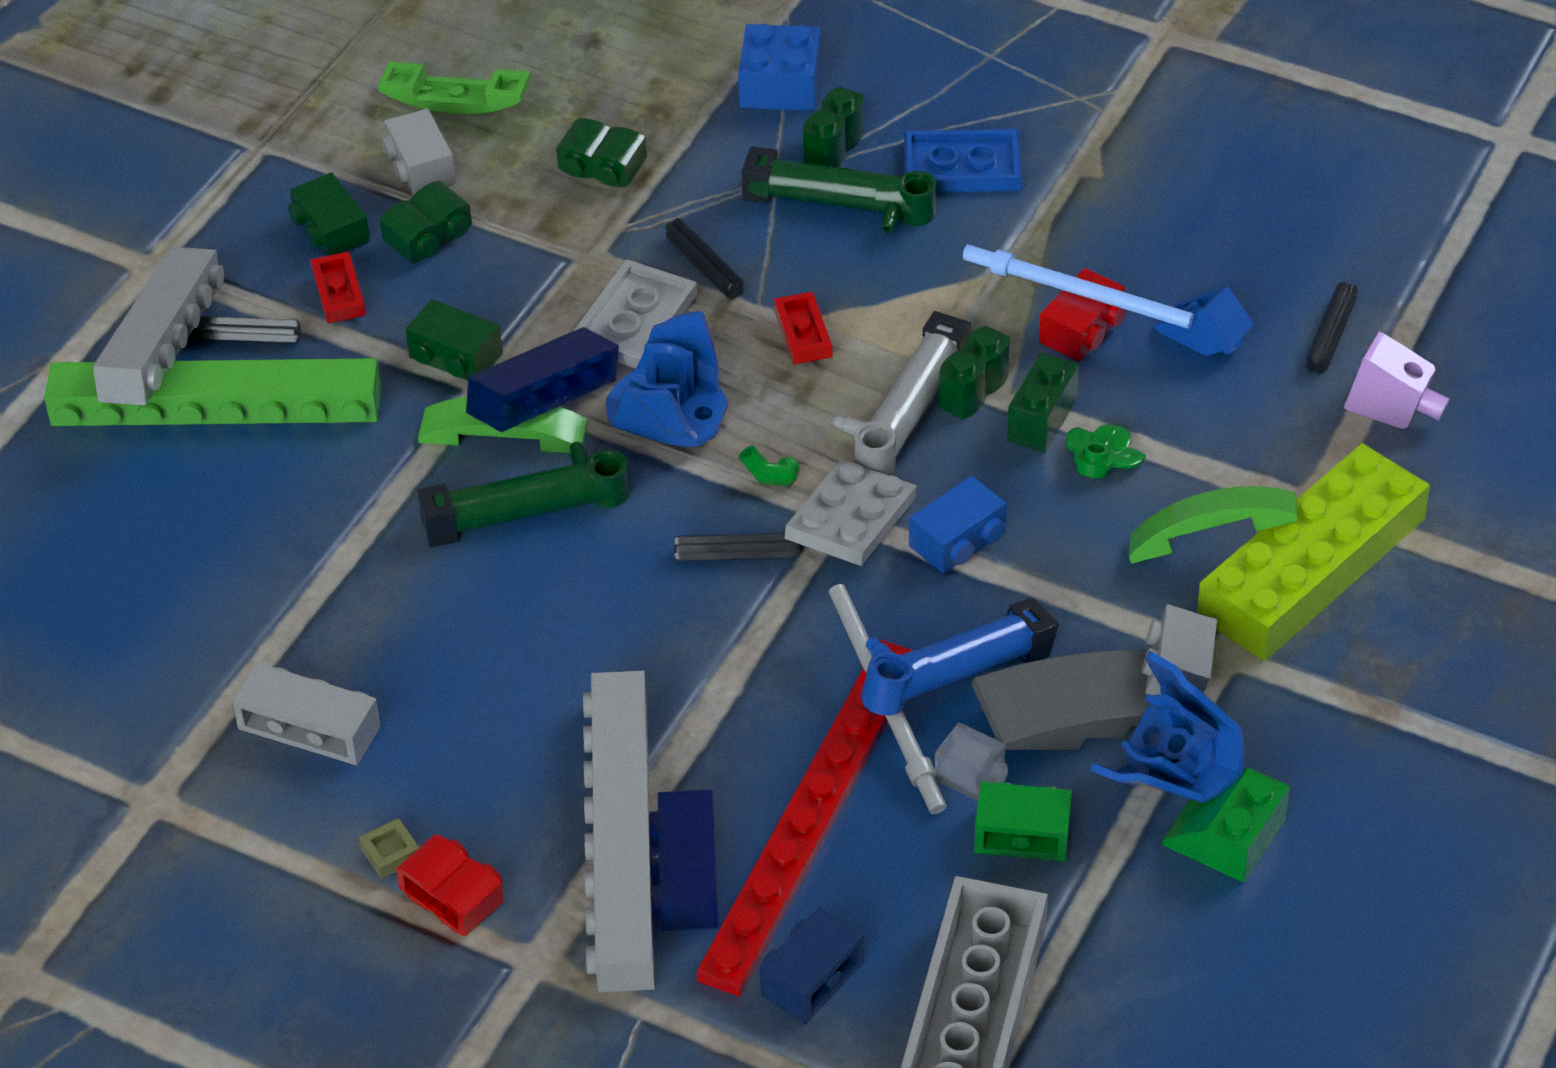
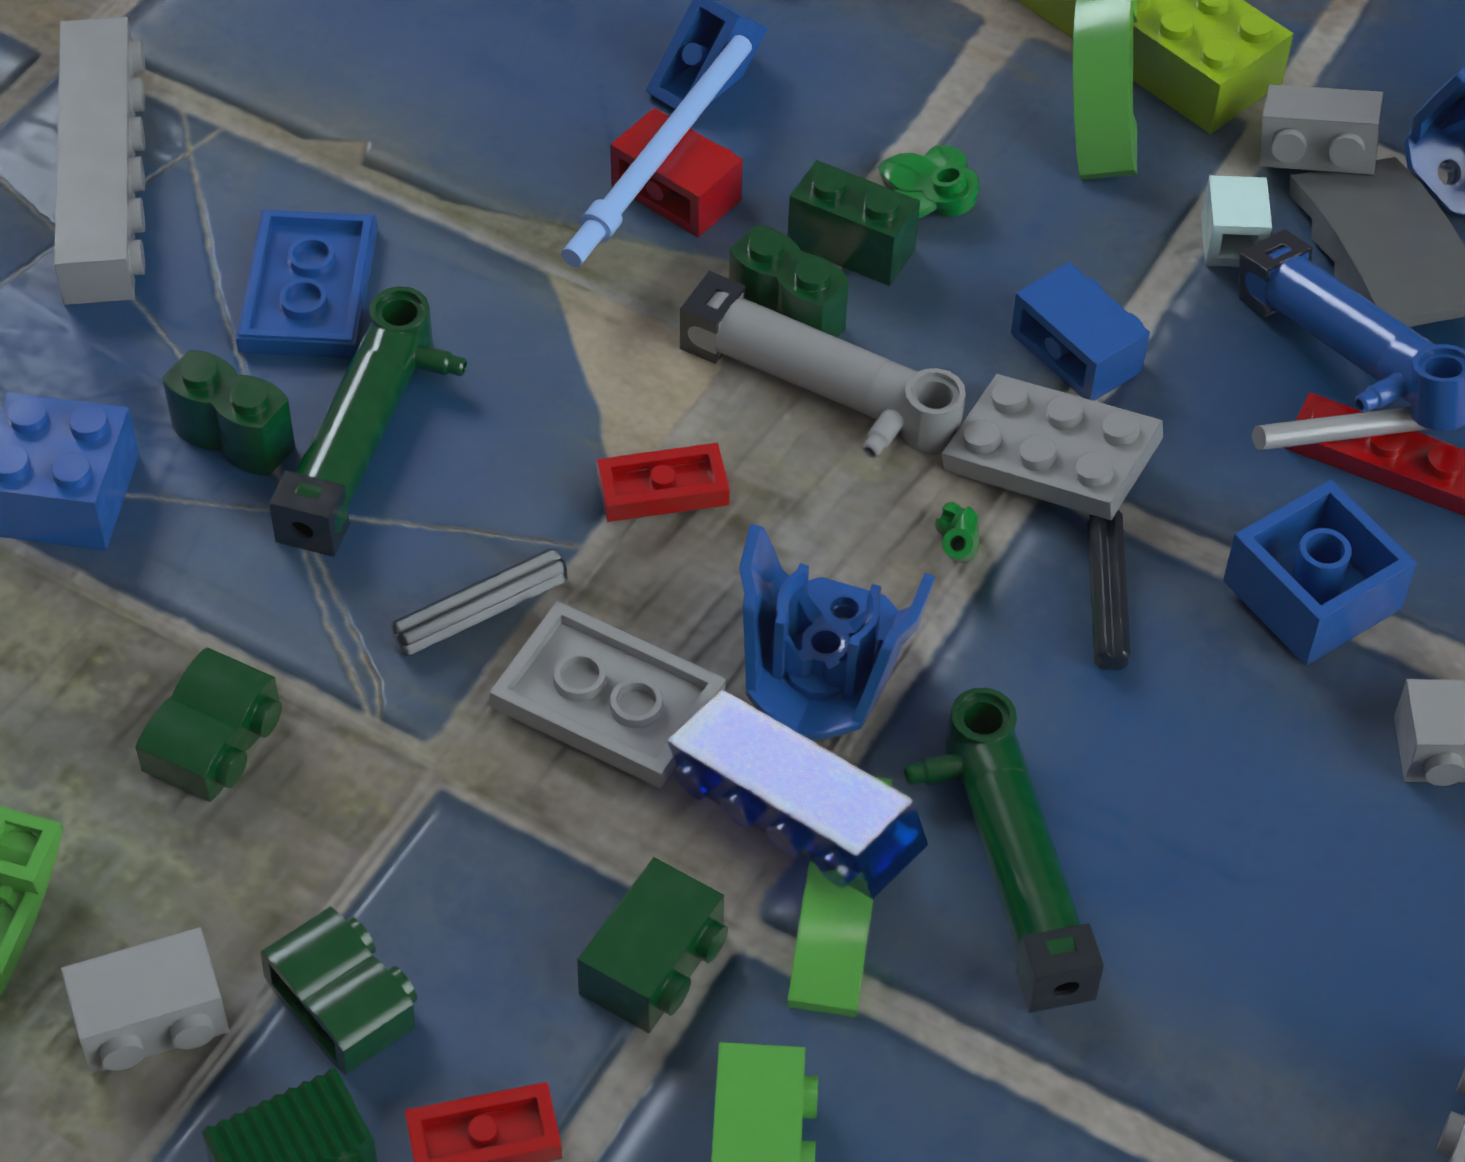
camera: 90 degrees left, 5 degrees up
none -> light grey brick [54,17,145,305]
none -> light aqua brick [1201,175,1272,267]
none -> blue brick [1223,479,1417,666]

